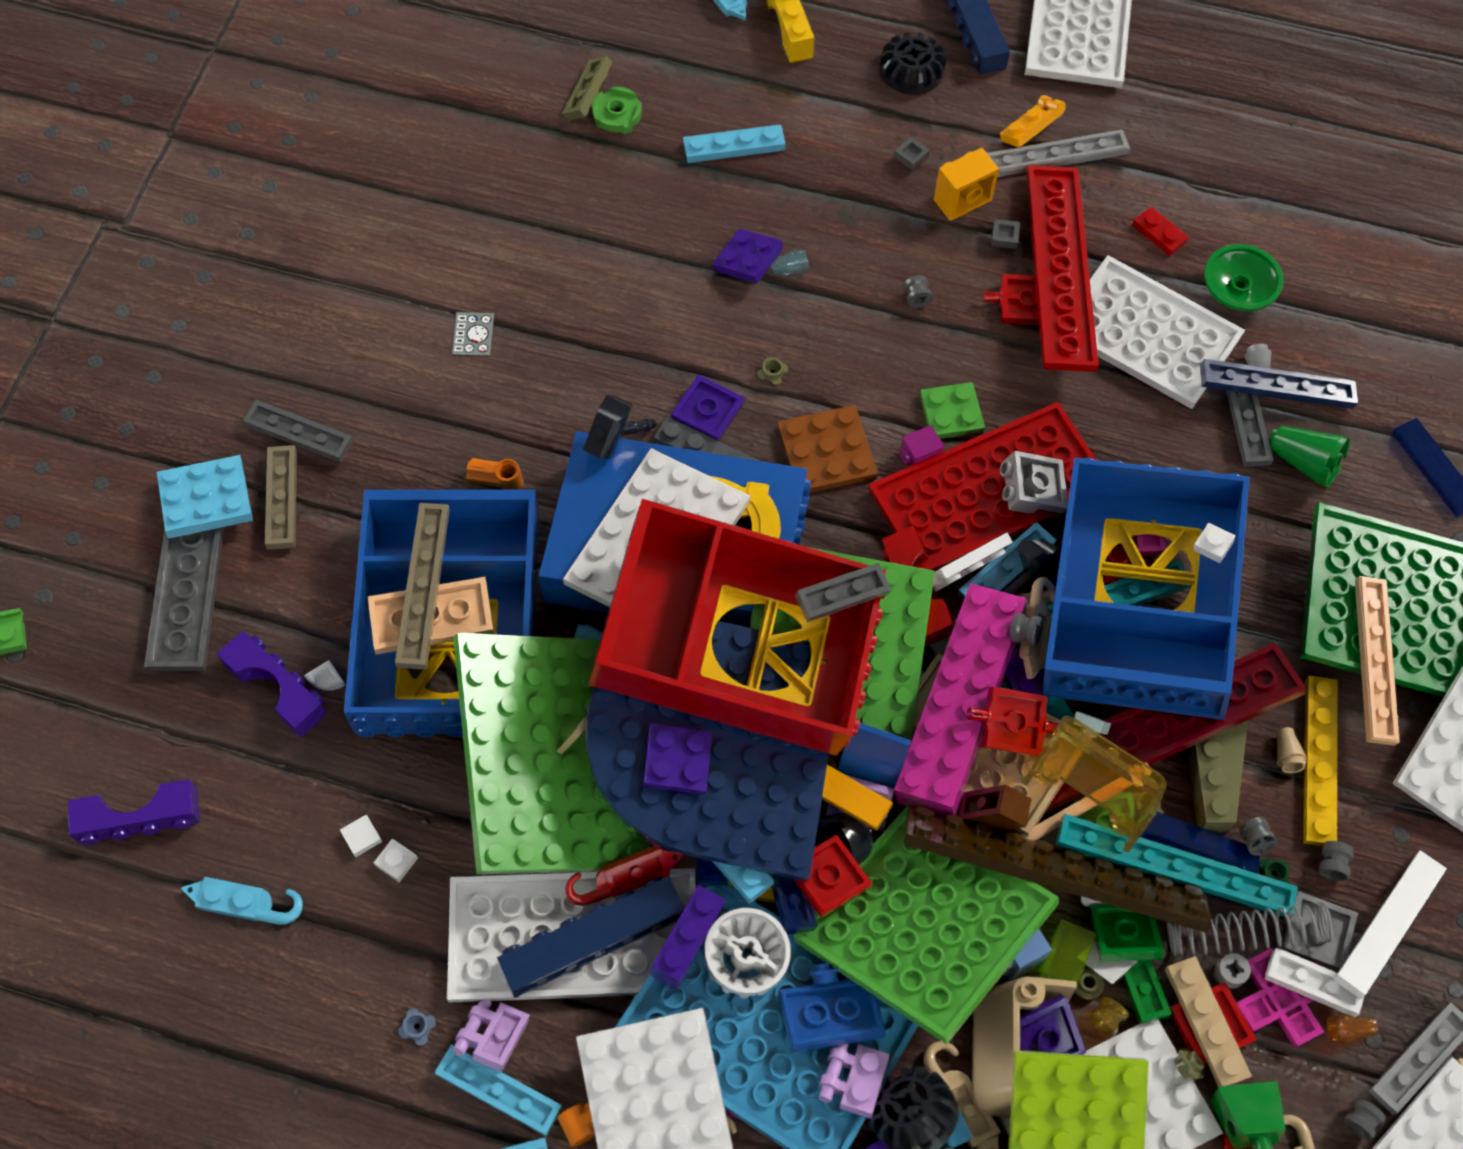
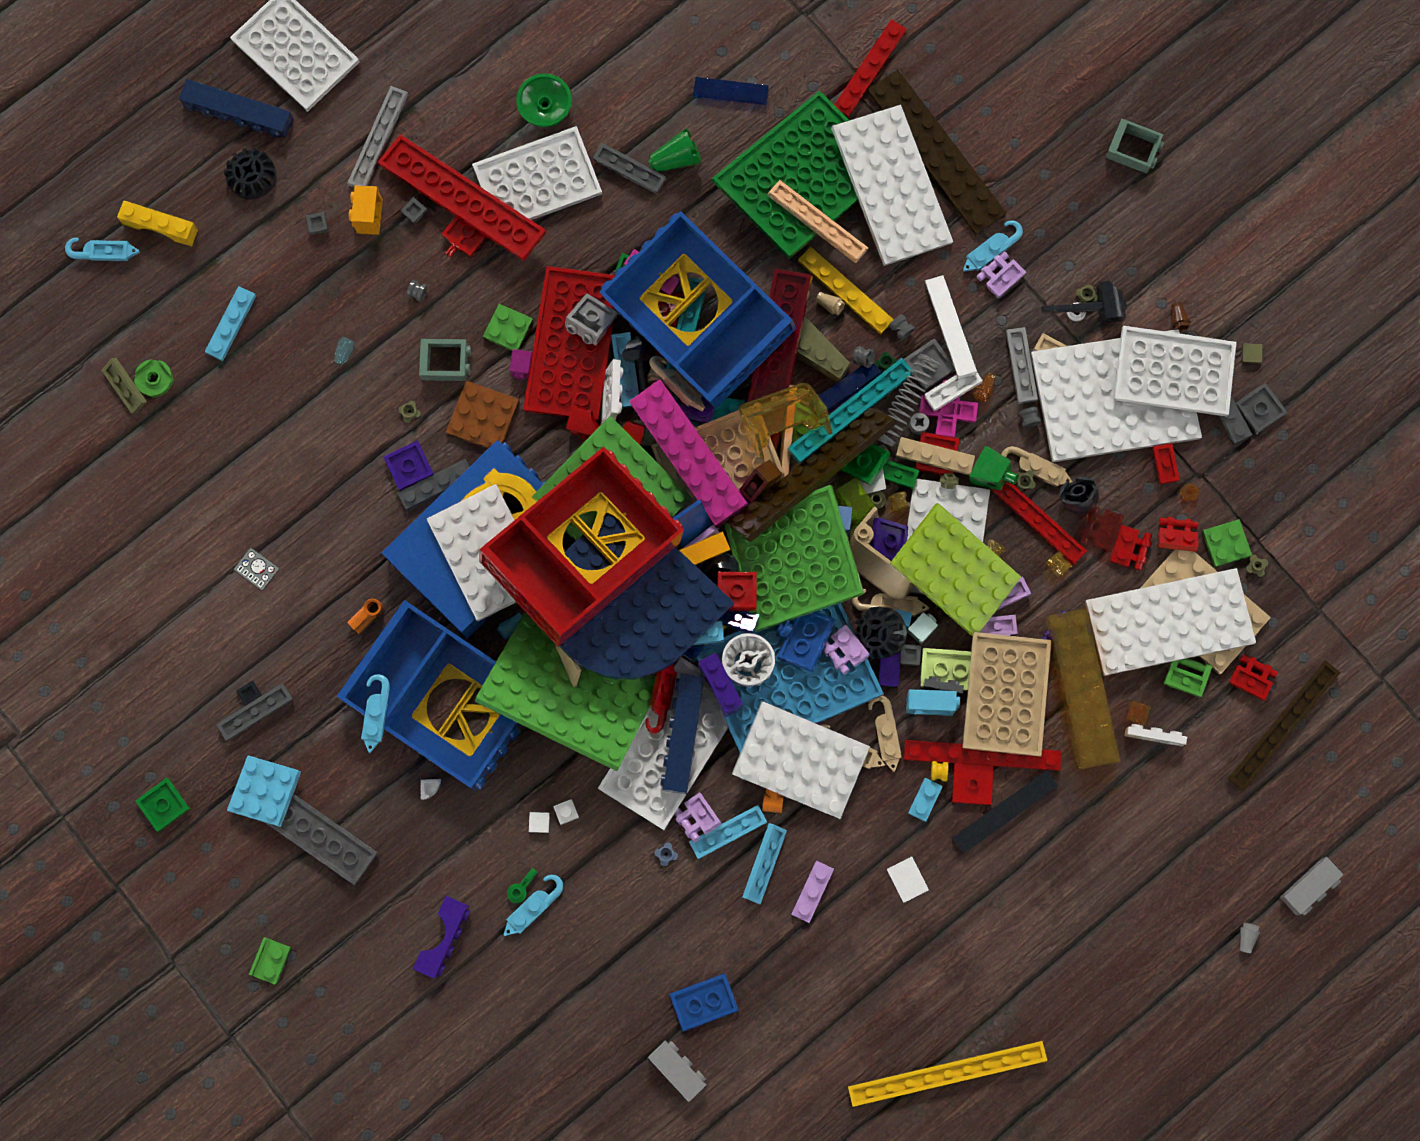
camera: 50 degrees left, 15 degrees up
dark purple arch [217,631,327,738] -> none
dark tan plate [265,445,297,550] -> none
light nougat plate [368,577,494,654] -> none
dark tan plate [395,503,450,670] -> none
black piece [583,395,656,459] -> none
dark purple plate [642,723,712,795] -> none
dark purple plate [712,228,784,283] -> none
dark grey plate [795,563,892,622] -> none
red plate [966,687,1064,756] -> none
light orange plate [1000,95,1066,148] -> none
dark grey wheel [1010,613,1043,646] -> none
light aqua plate [1072,711,1111,737] -> none
red plate [1132,206,1189,257] -> none
white plate [1193,523,1235,563] -> none
plate [1200,359,1358,409] -> none
light grey cone [1244,344,1272,368] -> none
none -> green plate [135,778,191,832]
none -> black tile [236,680,262,706]
none -> medium azure plate [361,674,390,753]
none -> sand green window [419,339,471,381]
none -> green plate [507,868,538,903]

